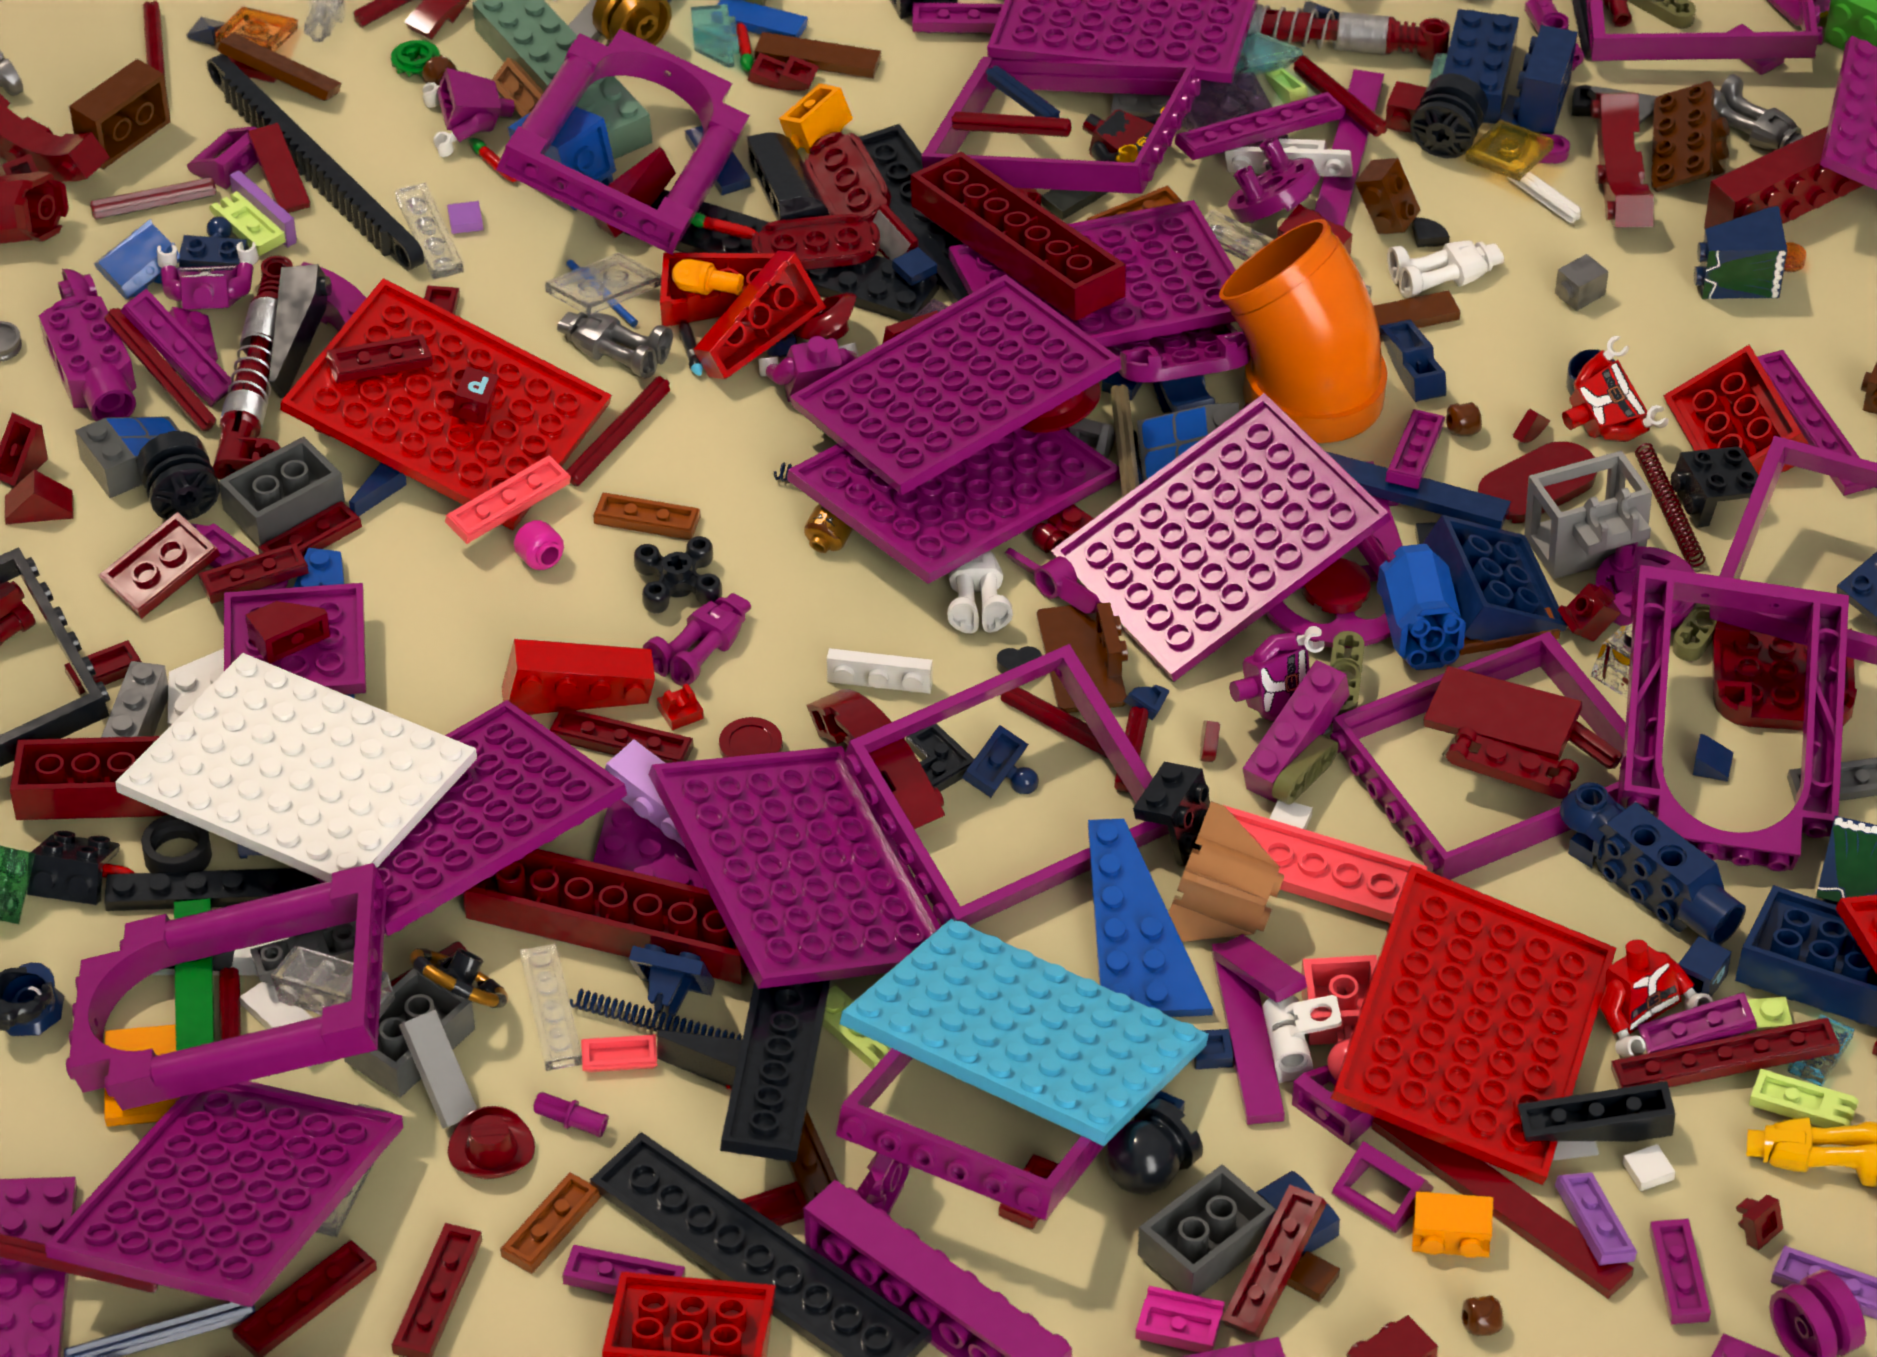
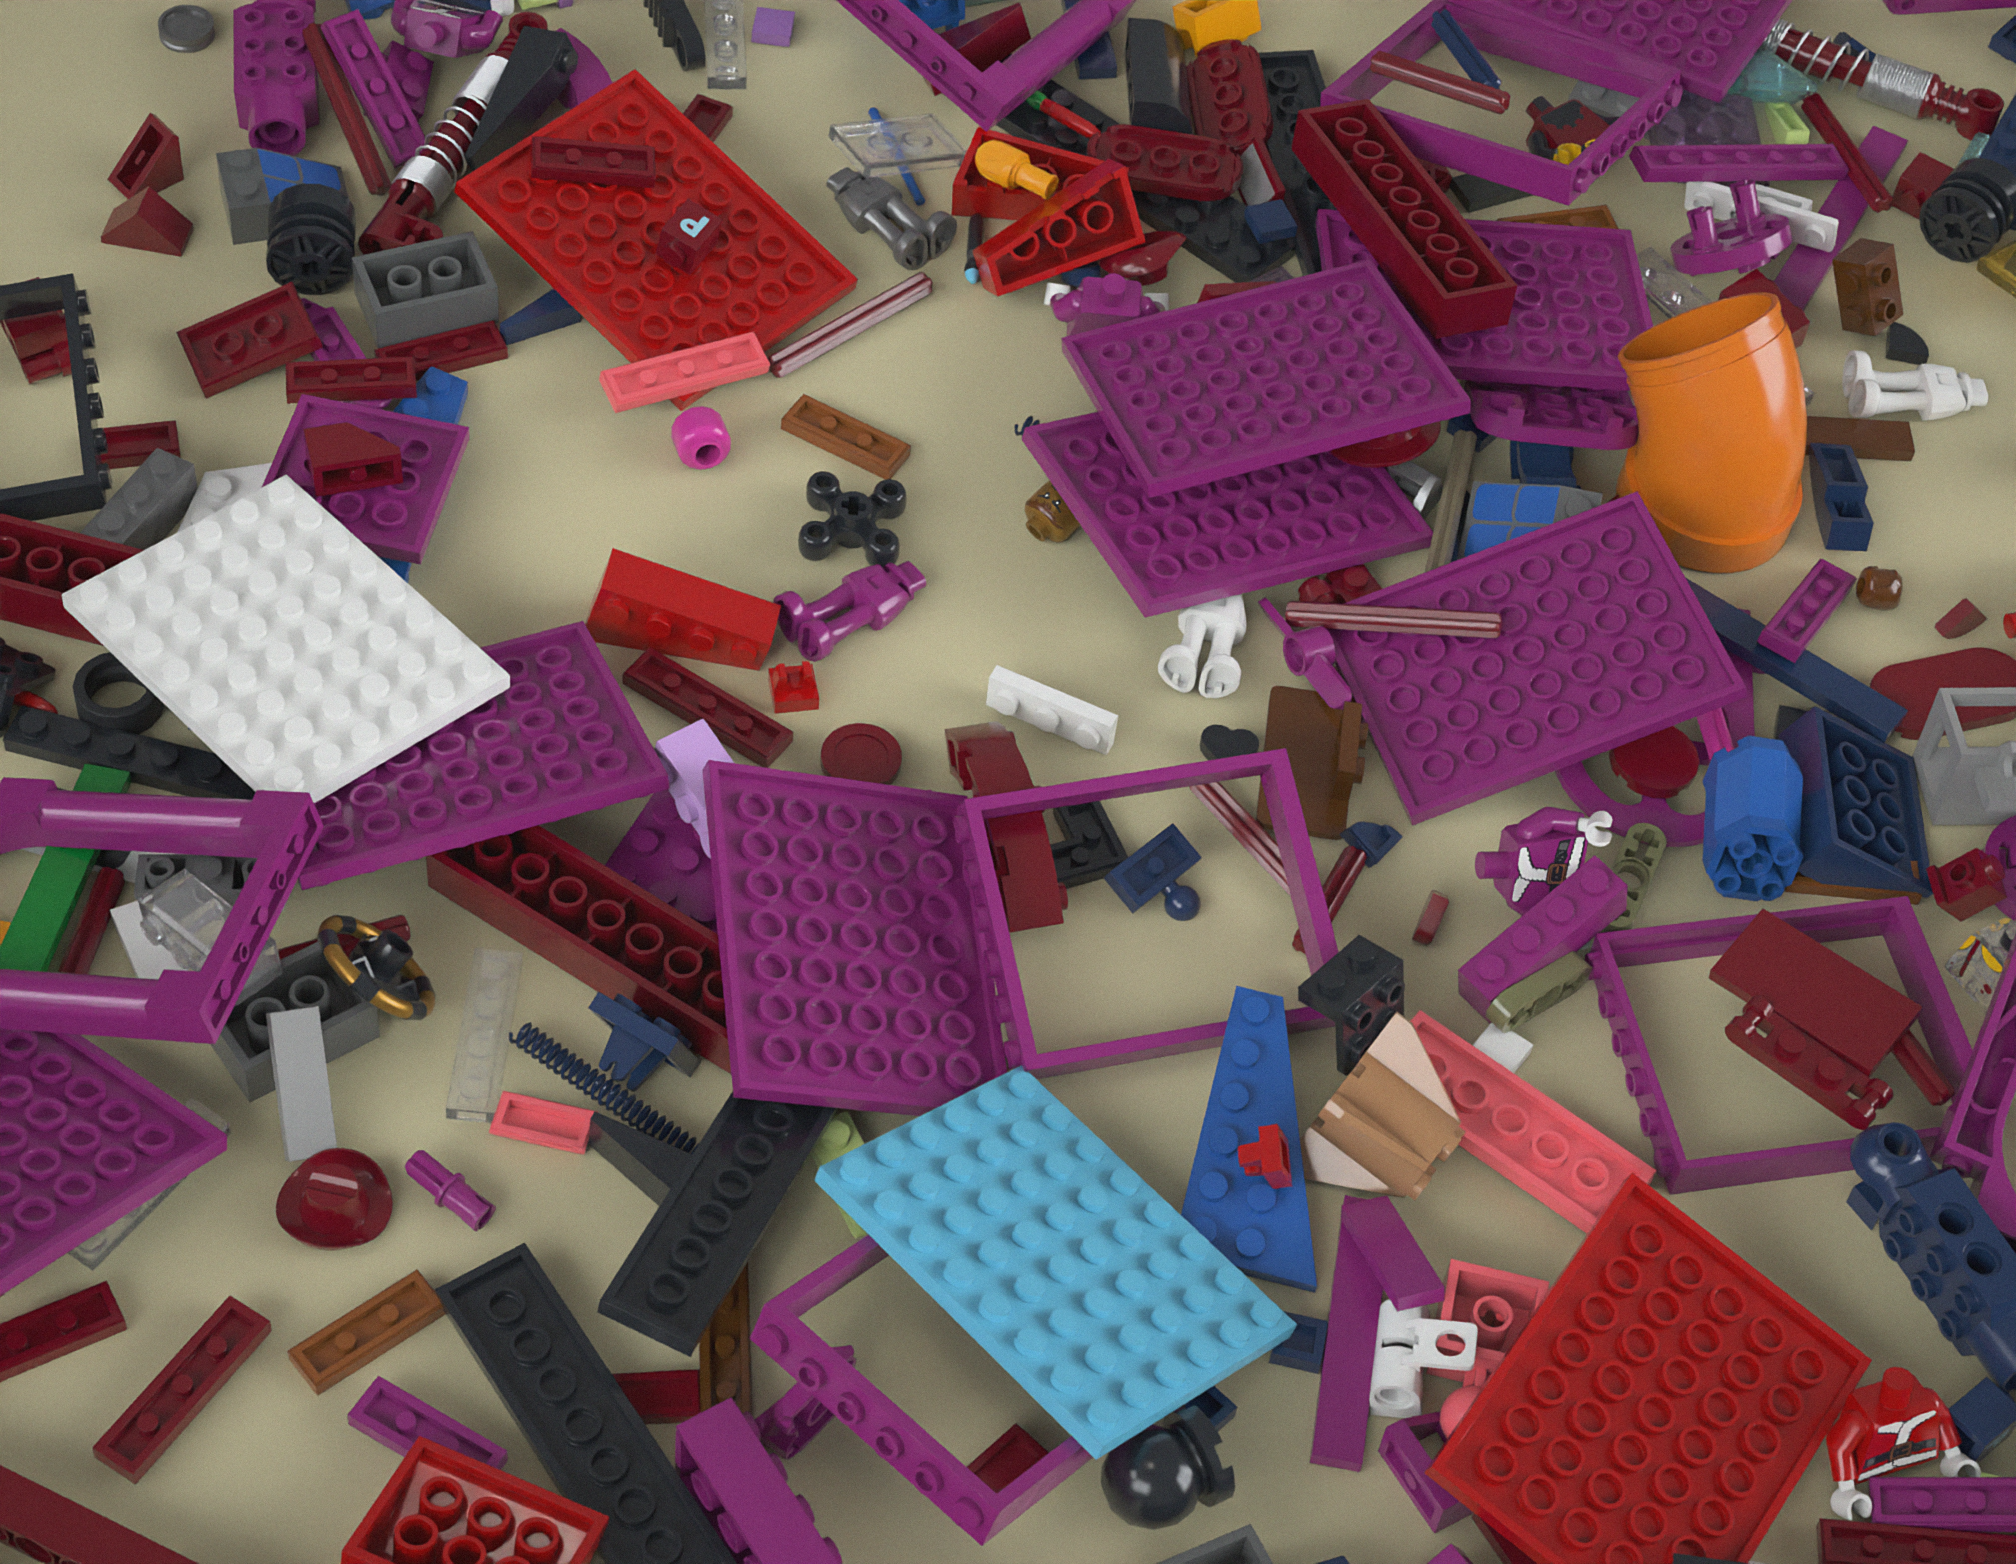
camera: 10 degrees right, 5 degrees up
none -> red tile [1238,1124,1292,1189]
none -> axle [1285,601,1502,638]

